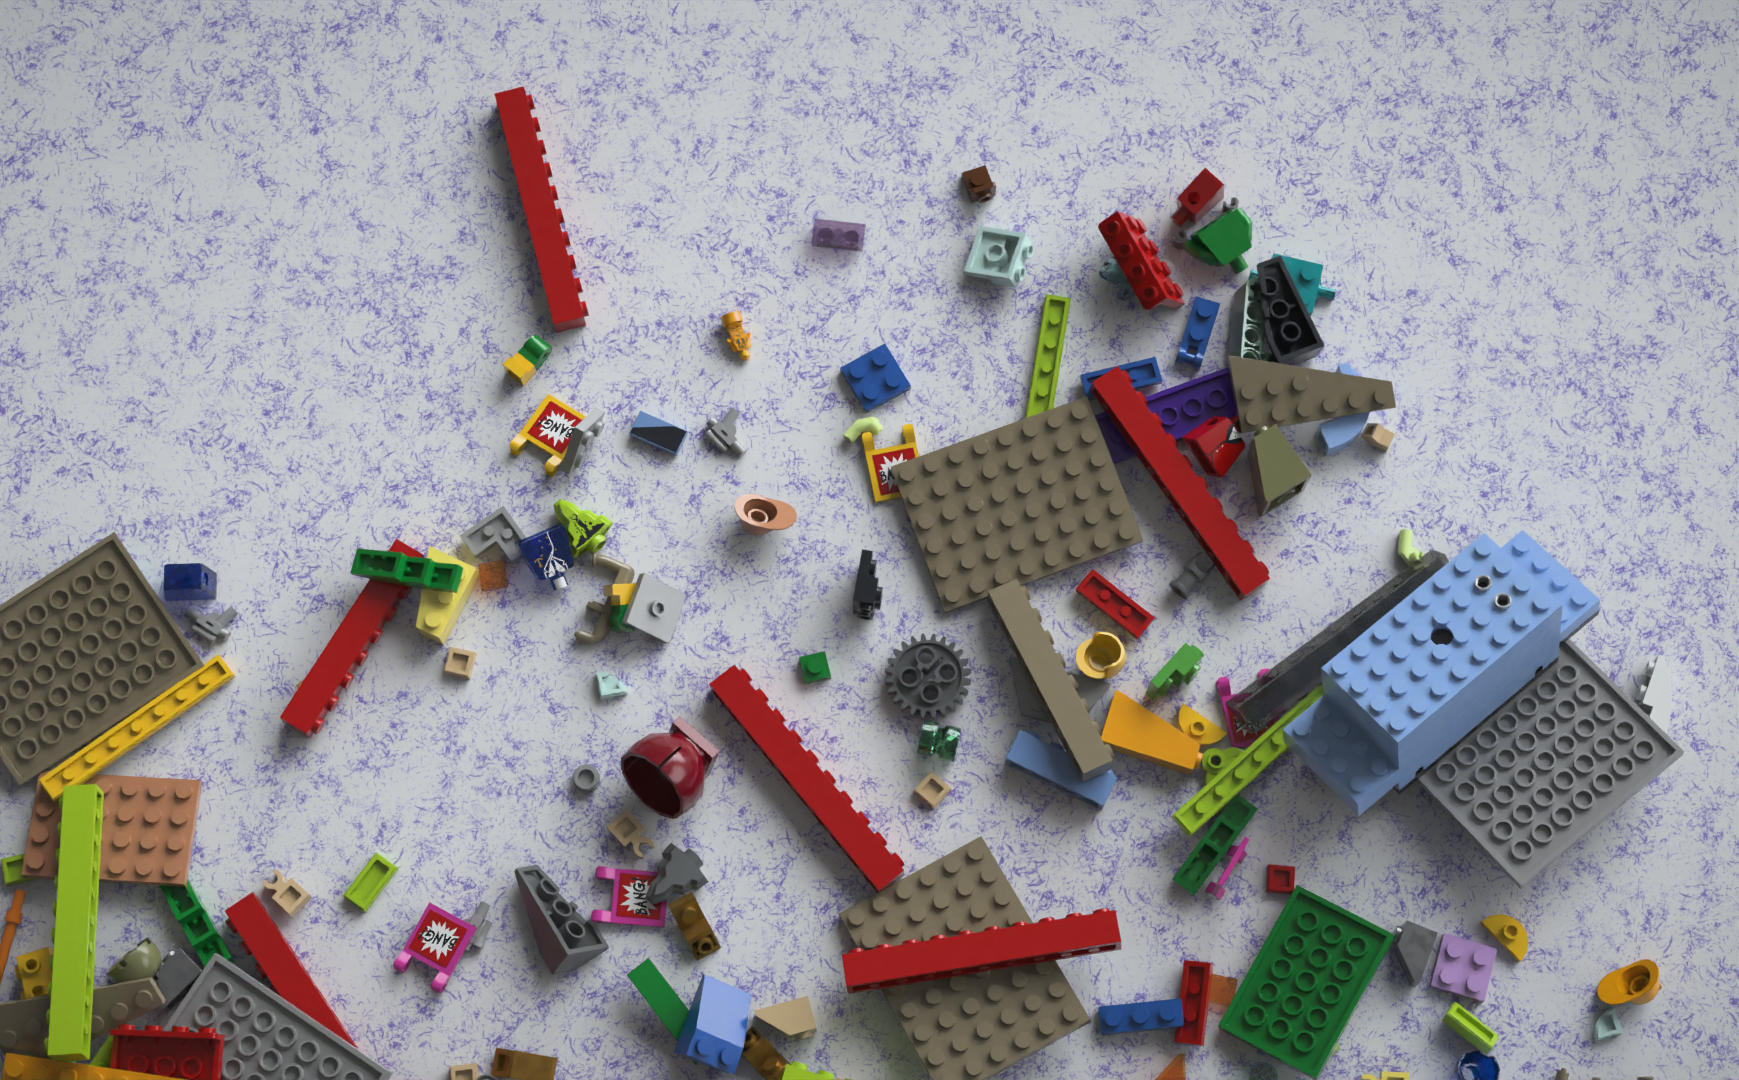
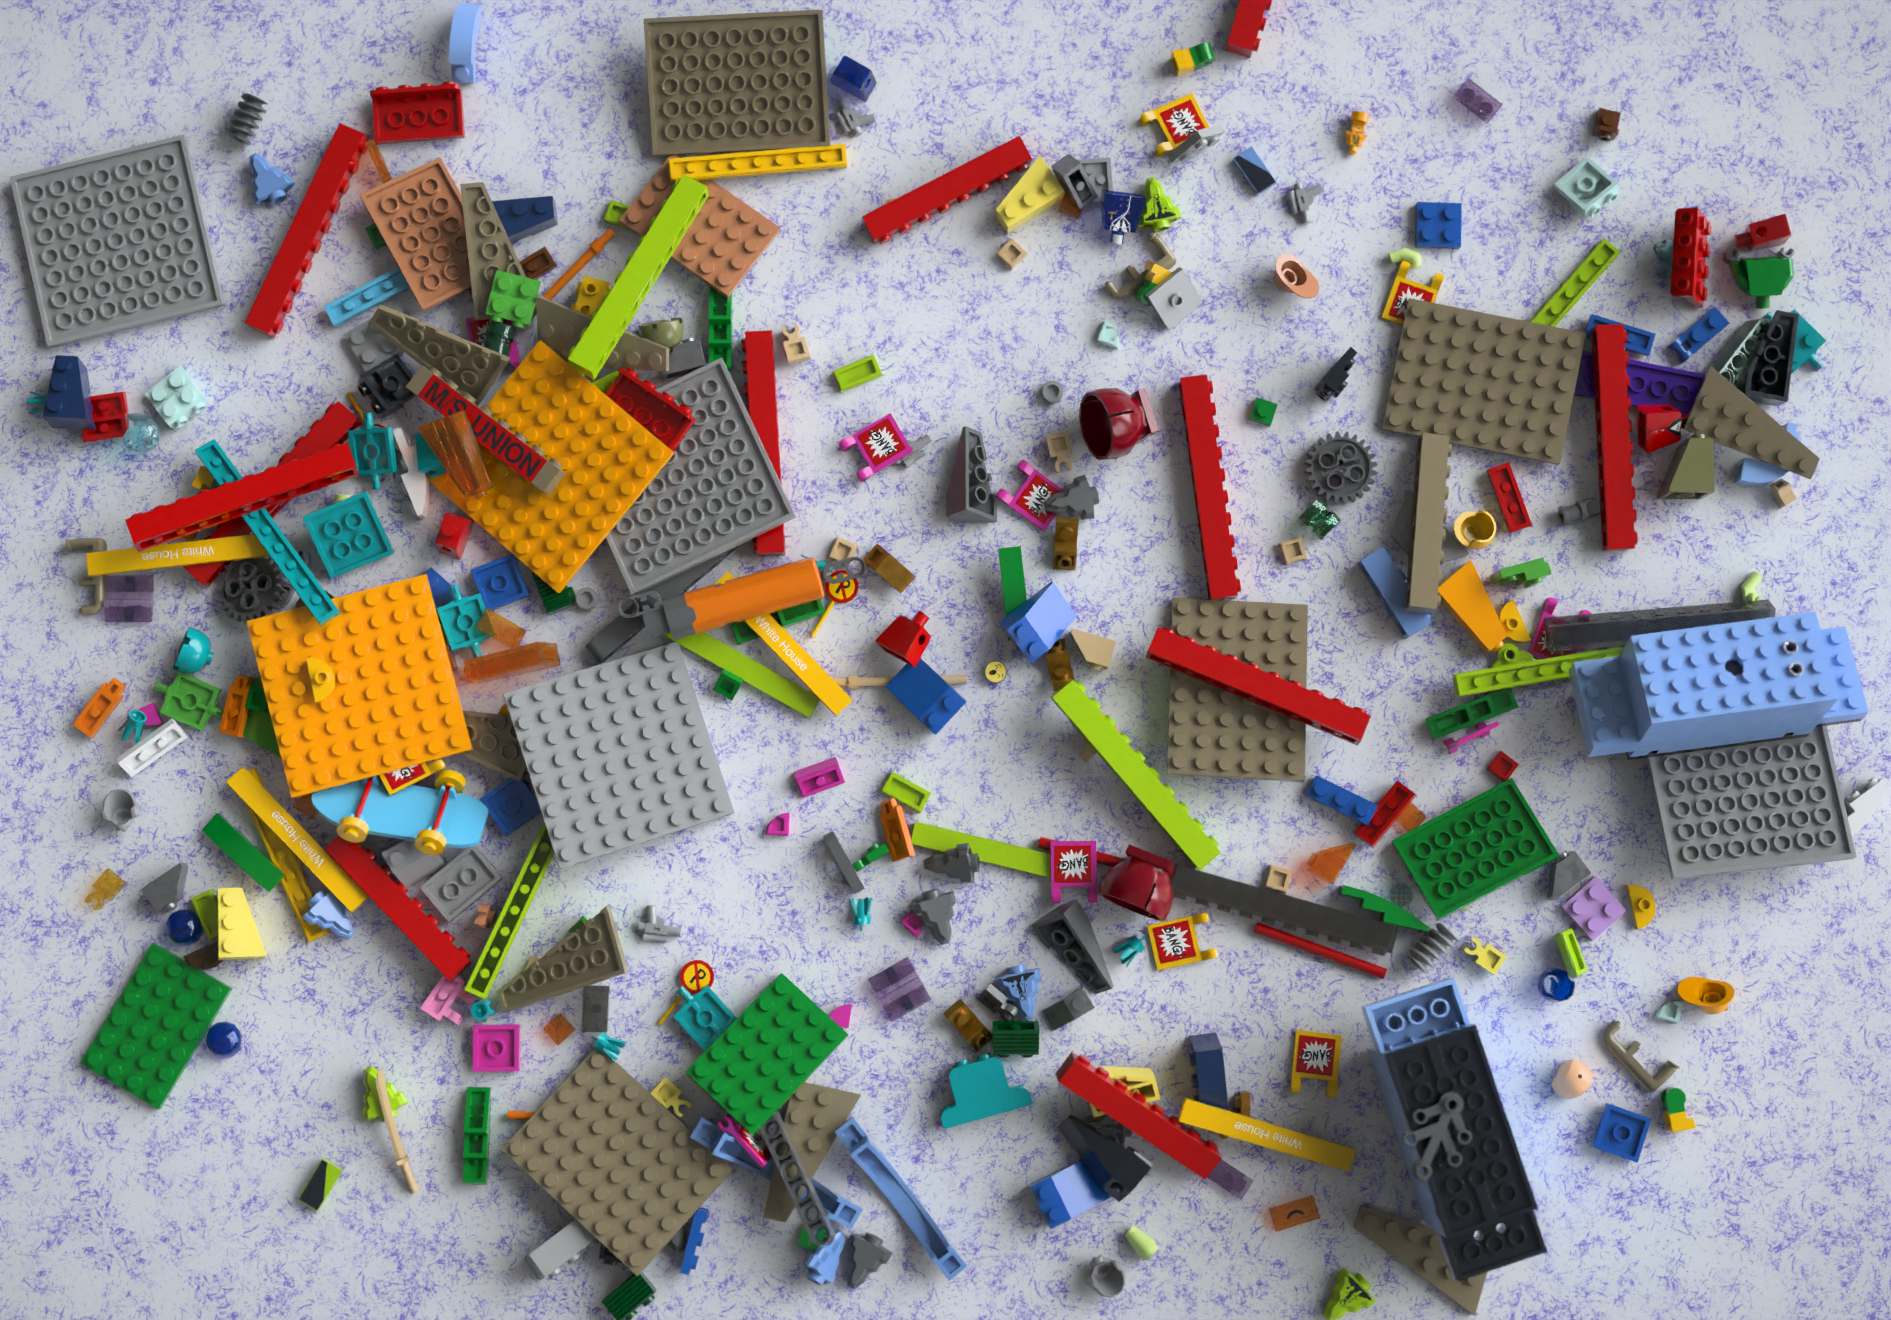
camera: 30 degrees right, 10 degrees up
green slope [350,548,463,593] -> none
none -> flat silver slope [1051,154,1098,209]

